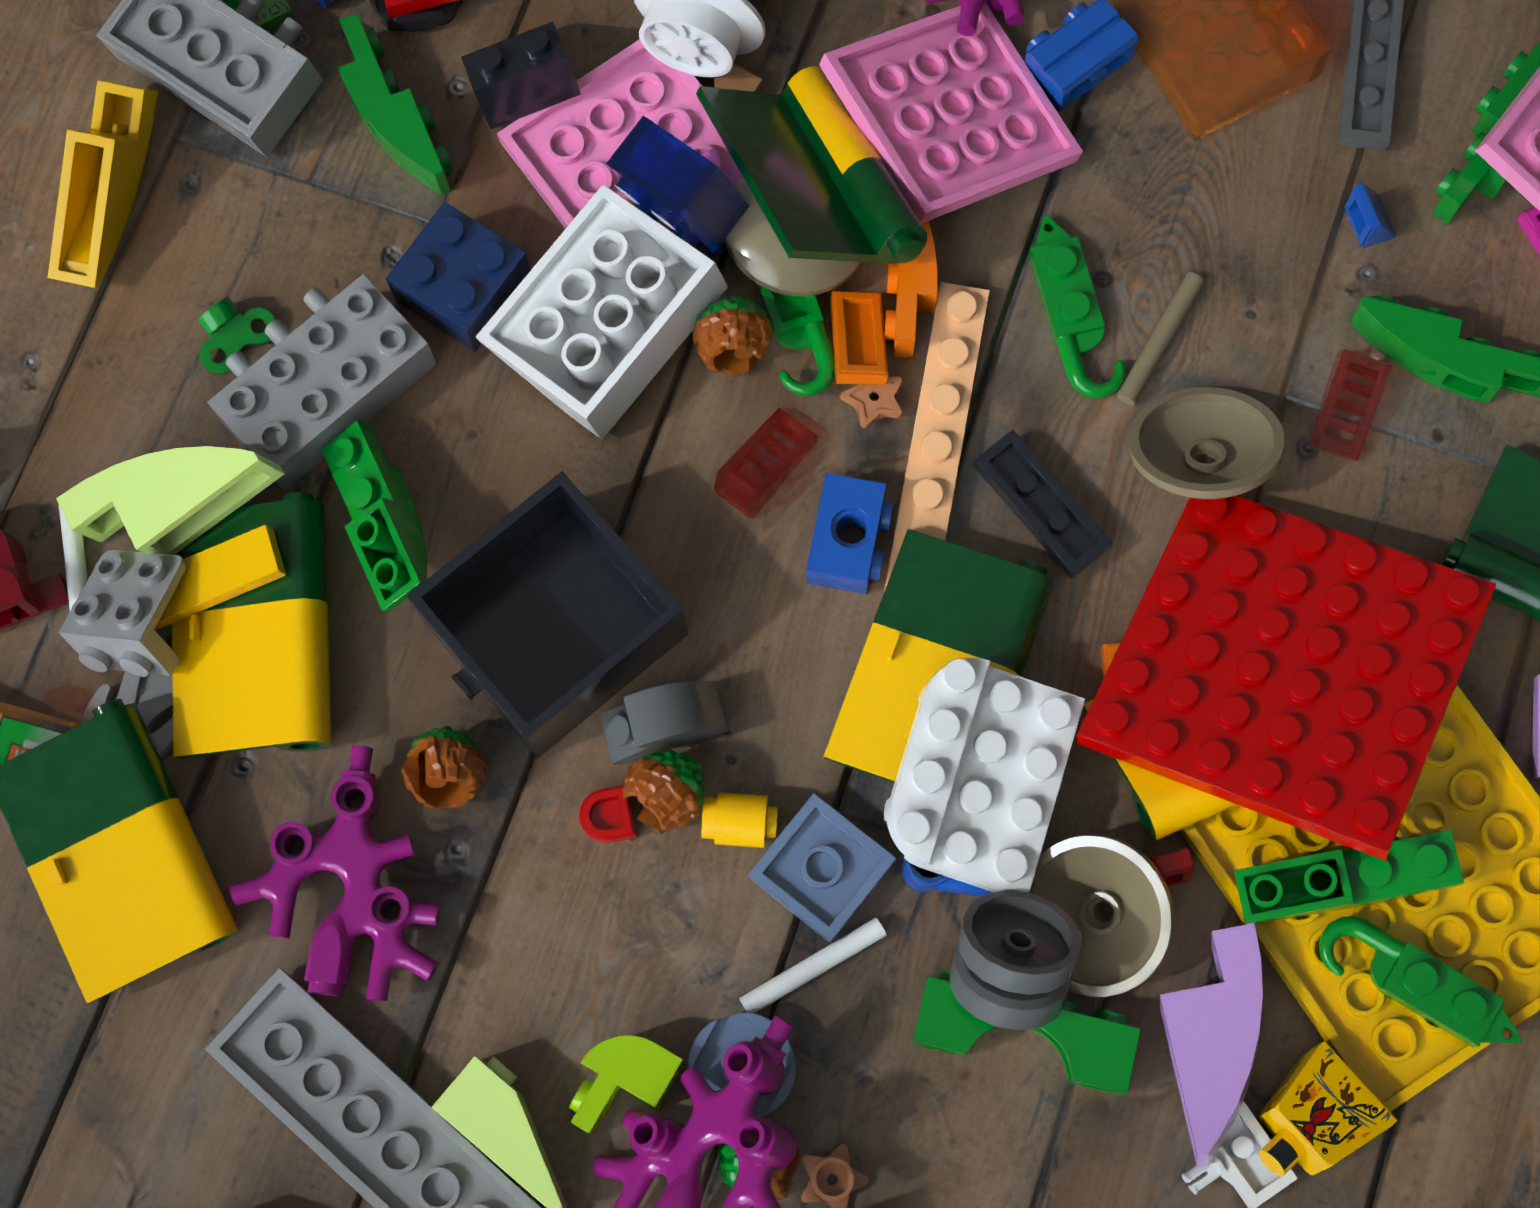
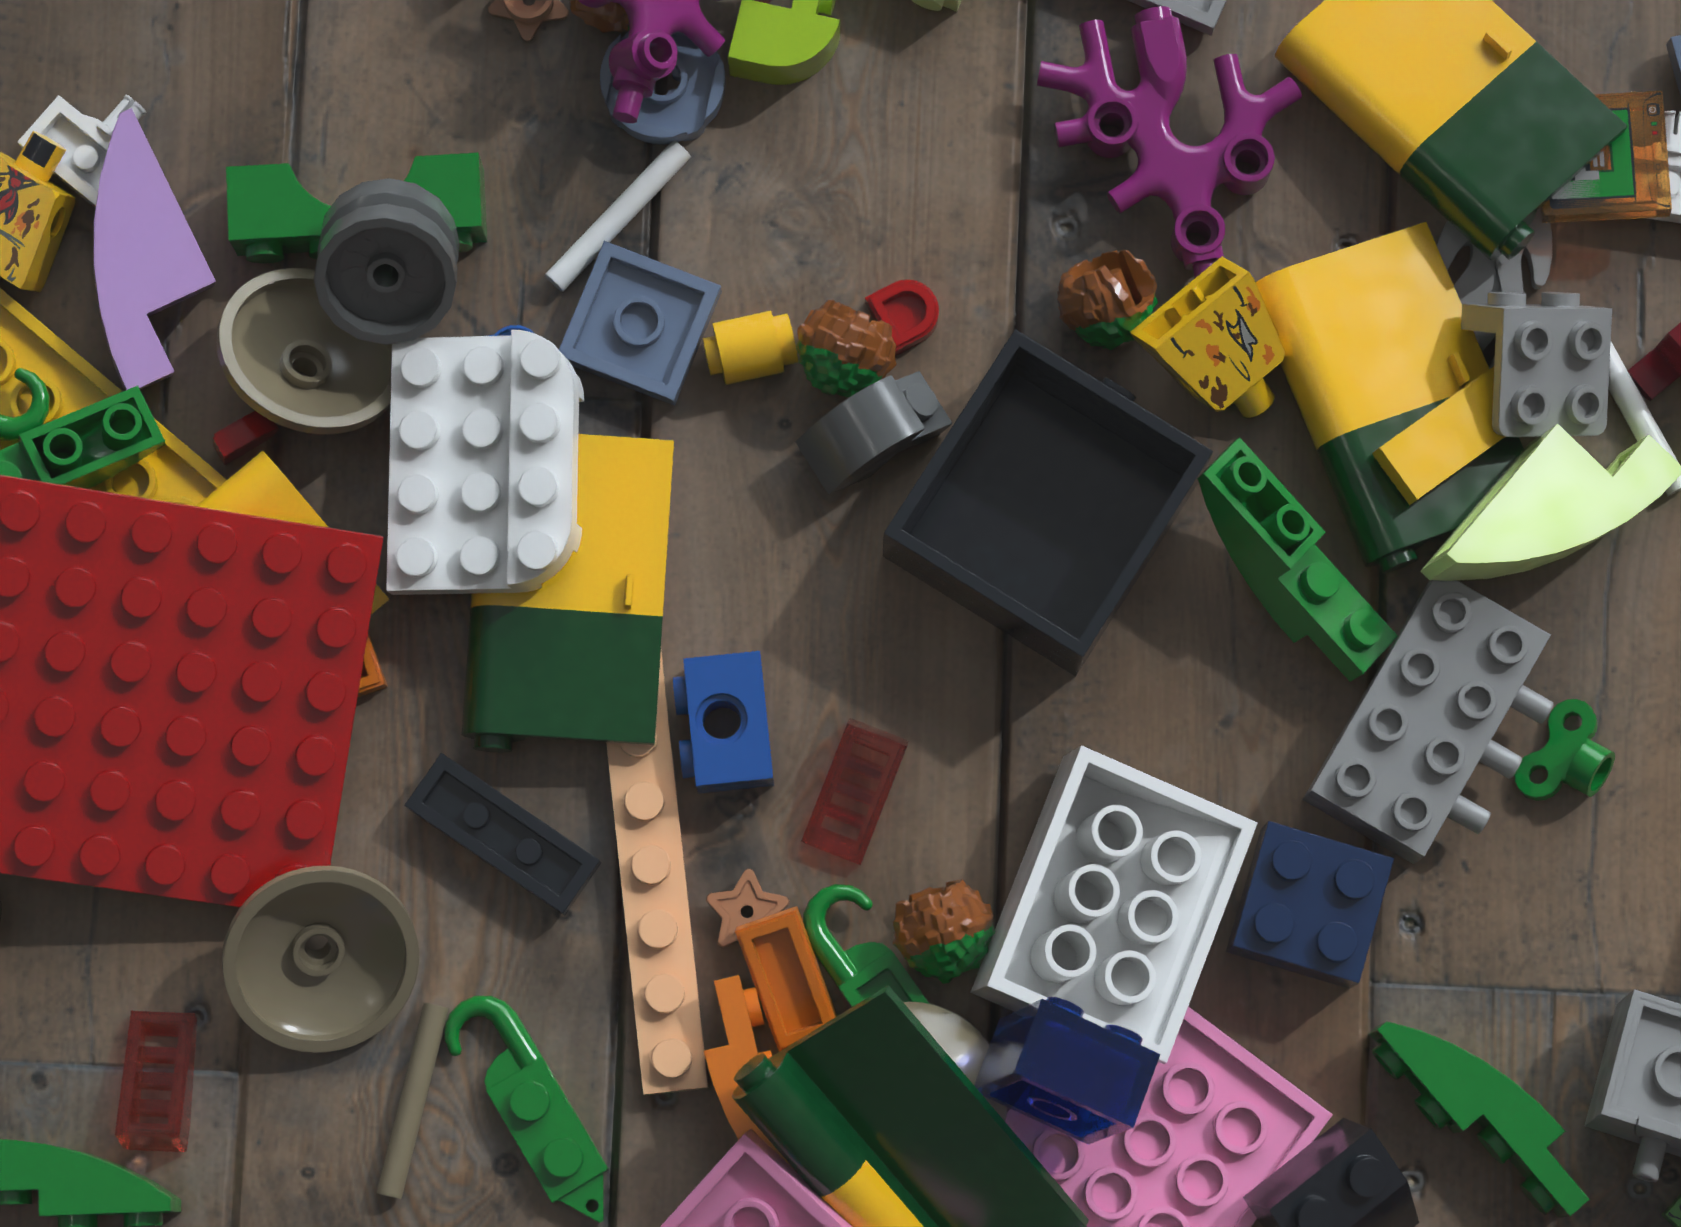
camera: 160 degrees right, 5 degrees up
none -> yellow torso [1130,256,1285,418]

